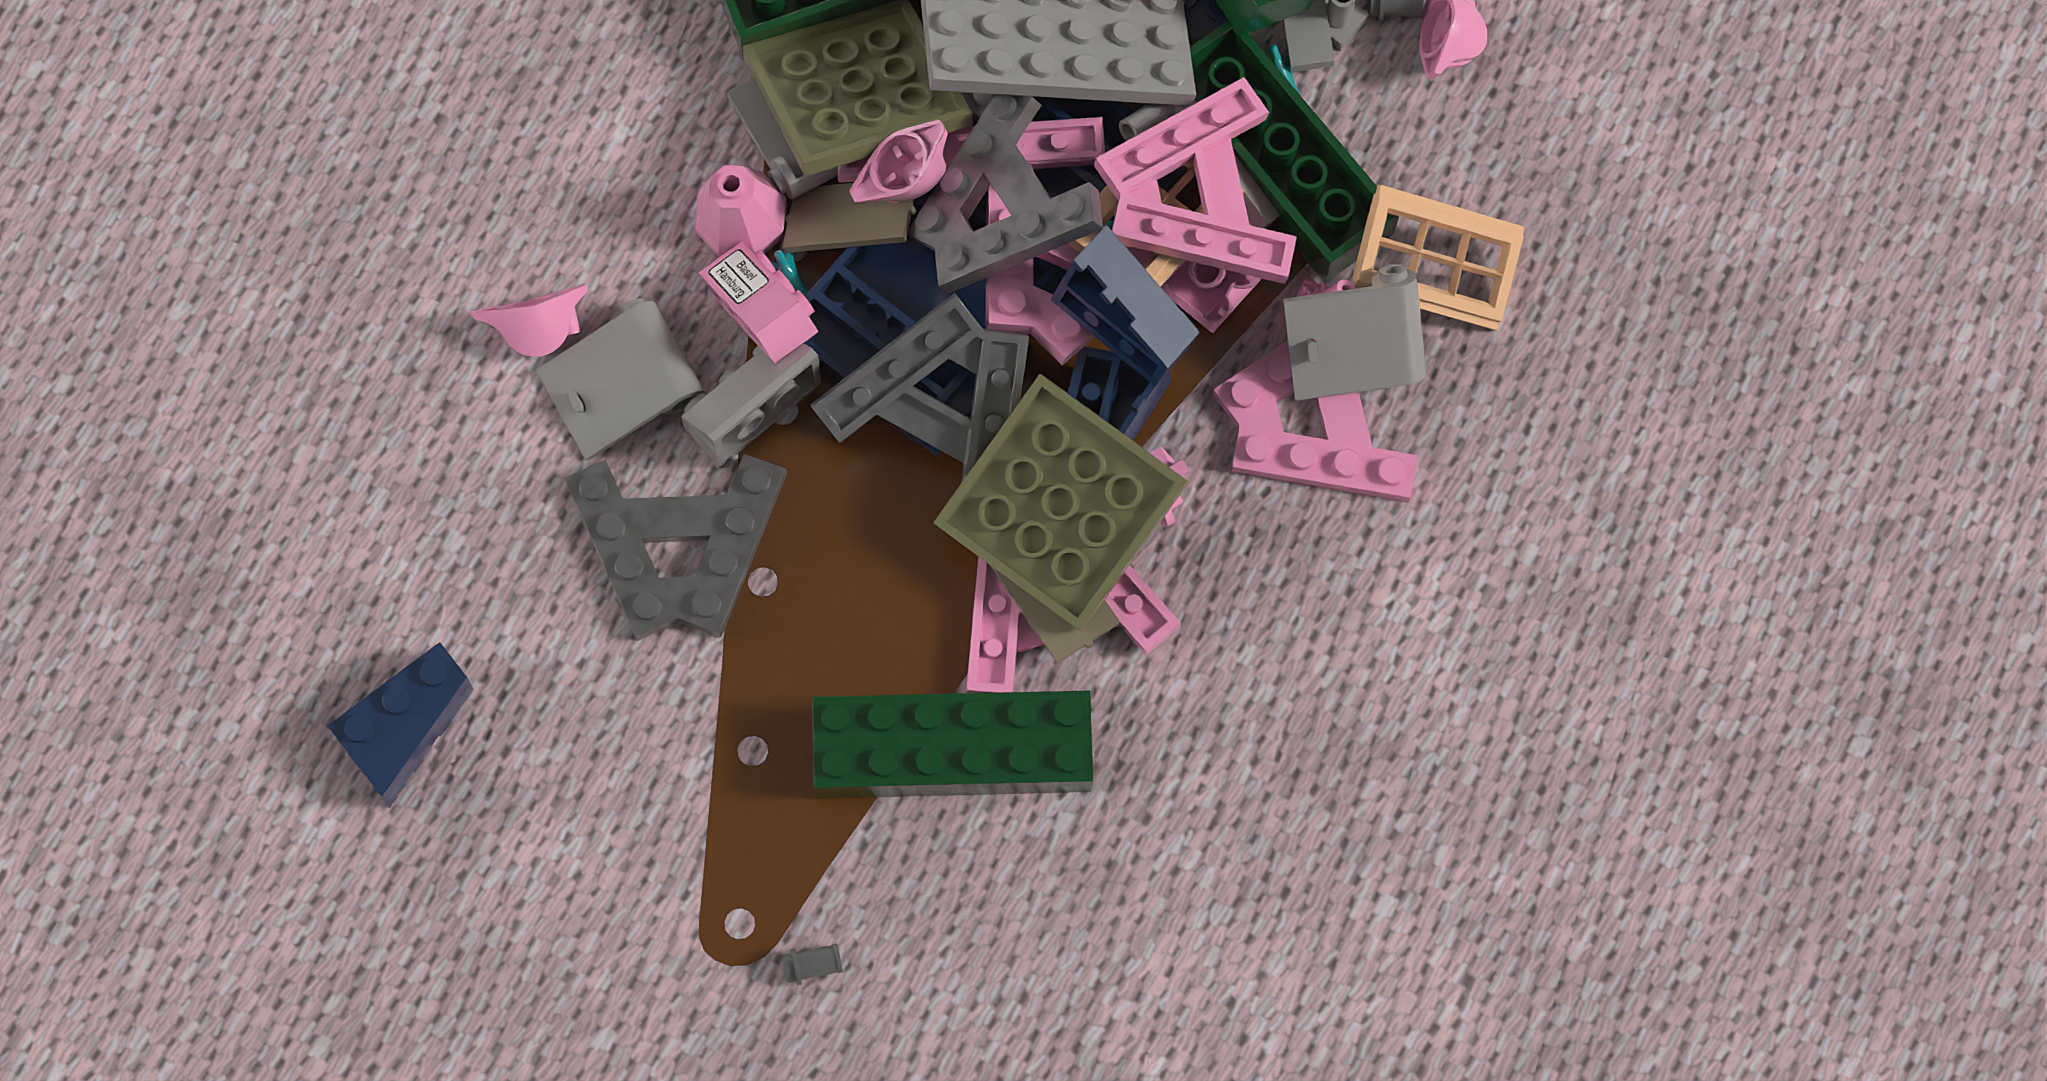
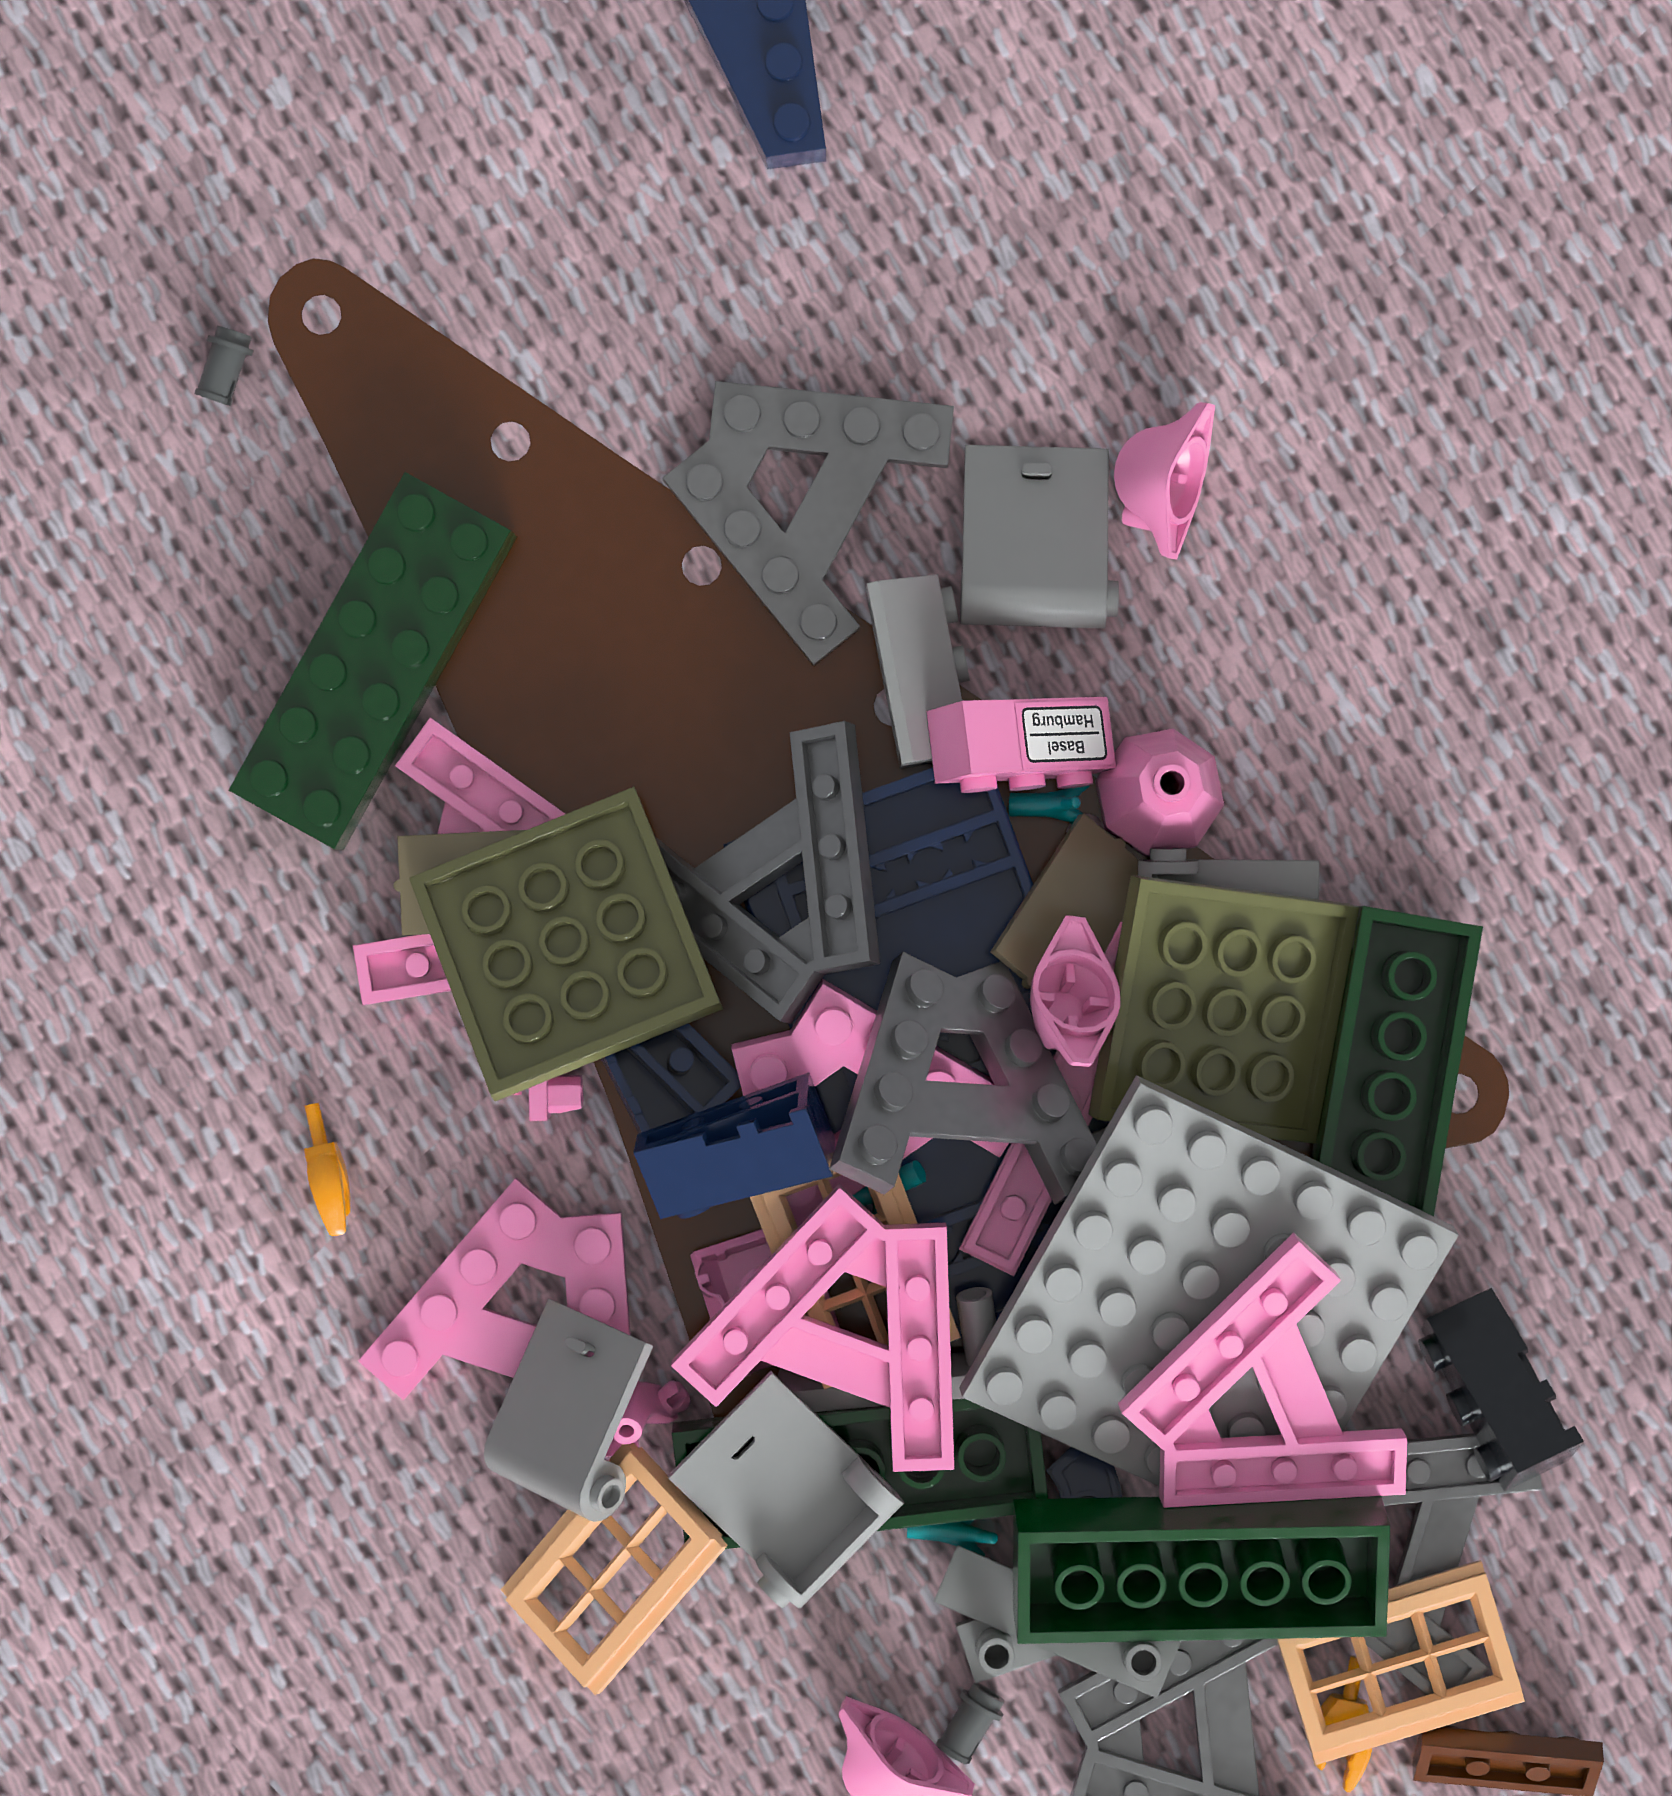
camera: 125 degrees right, 15 degrees up
none -> light orange hand [304,1102,350,1236]
none -> light grey door [668,1371,904,1608]

